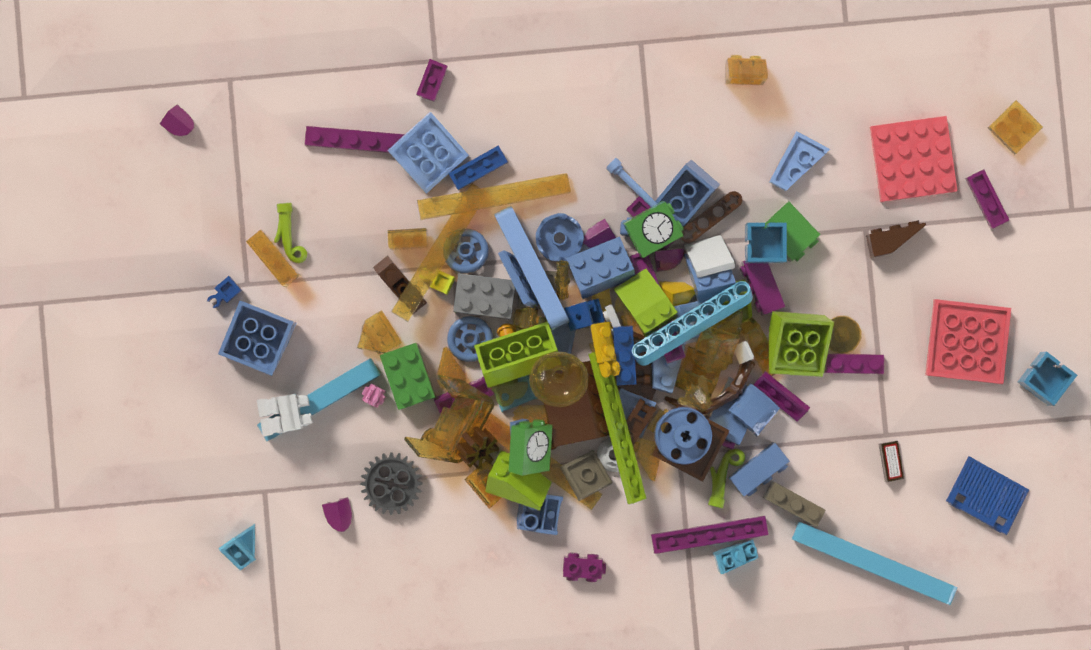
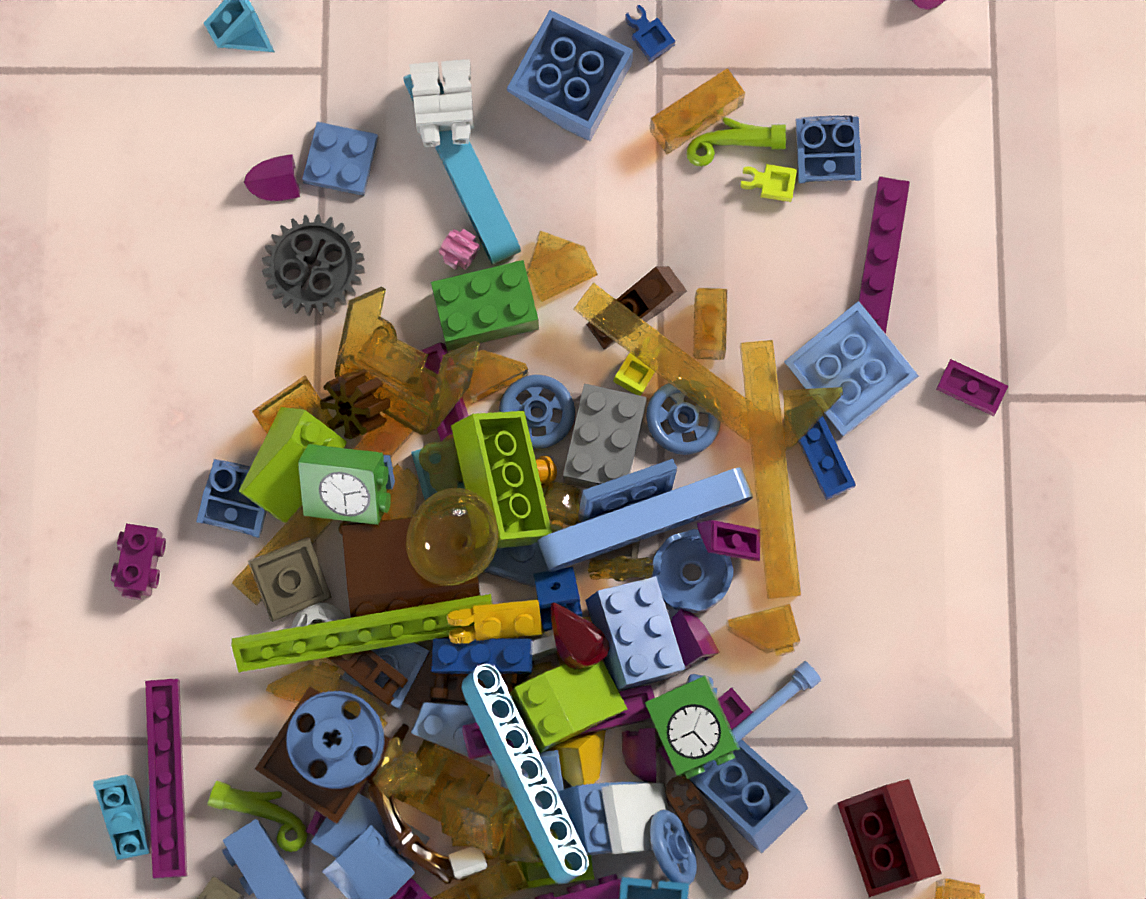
camera: 95 degrees right, 10 degrees down
none -> medium blue plate [302,122,378,196]
none -> dark red piece [551,602,609,670]
none -> medium blue plate [650,810,697,885]
none -> magenta slope [697,520,760,562]
none -> clear yellow slope [726,604,801,656]
none -> neon yellow plate [740,164,797,202]
none -> clear yellow tile [783,387,843,450]
none -> medium blue slope [795,115,861,183]
none -> dark red slope [837,779,942,897]

